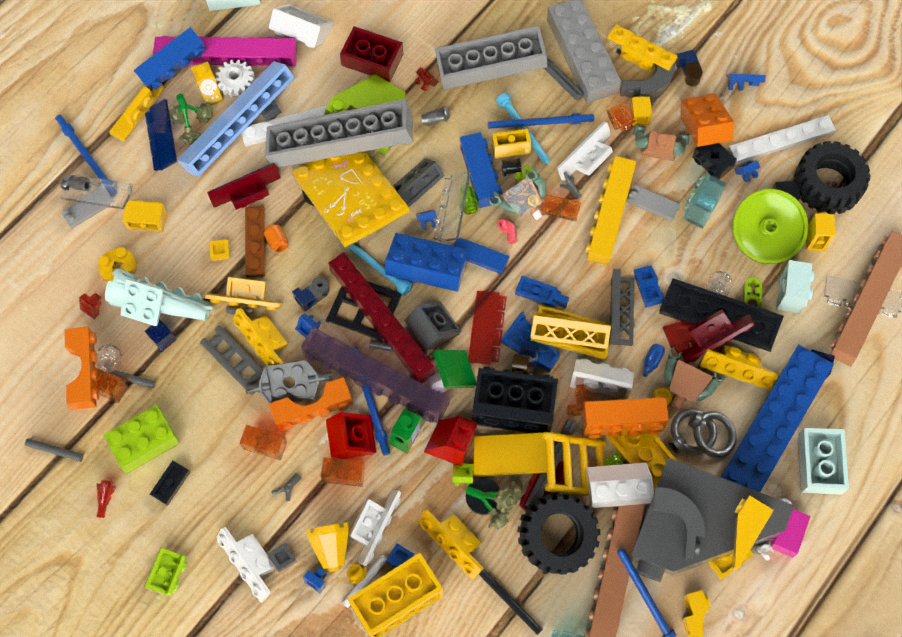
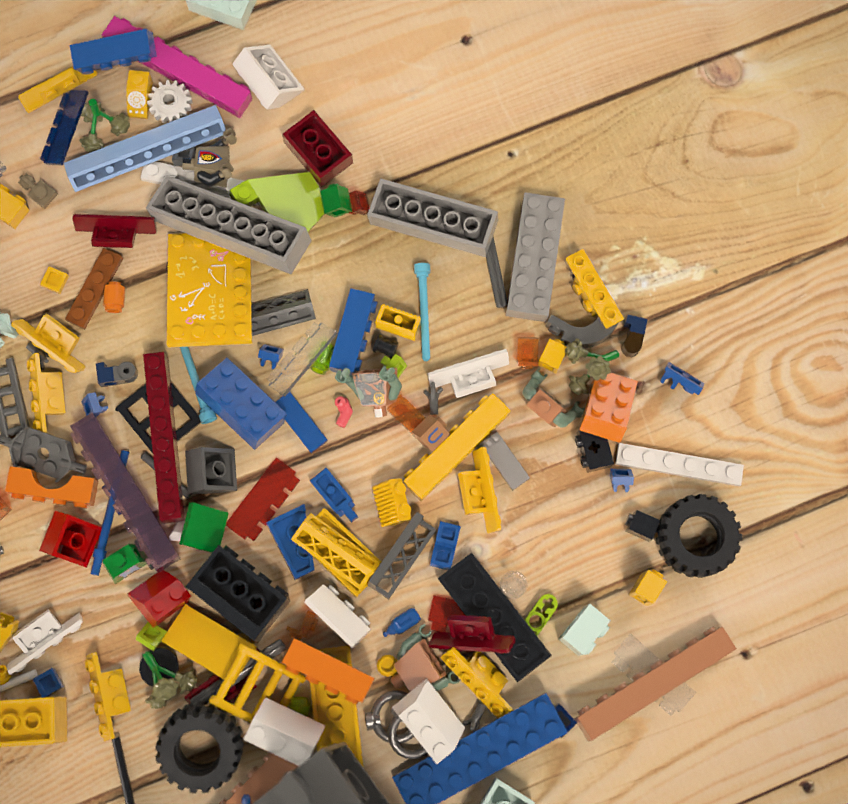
camera: 25 degrees right, 10 degrees up
clear orange brick [321,457,365,487] -> none
flat silver arm [421,107,450,126] -> none
blue bar [488,113,594,129] -> none
dark brown leg [512,347,539,373] -> none
clear light blue brick [683,173,727,229] -> none
lime dish [732,189,808,264] -> none
none -> dark tan plate [18,173,58,209]
none -> dark tan torso [182,128,237,187]
none -> green brick [320,184,352,218]
none -> yellow brick [372,478,411,527]
none -> white slope [392,679,465,764]
none -> medium nougat brick [411,415,450,452]
none -> yellow bracket [458,447,501,533]
none -> dark grey bar [463,703,486,732]
none -> olive plant [565,338,619,395]

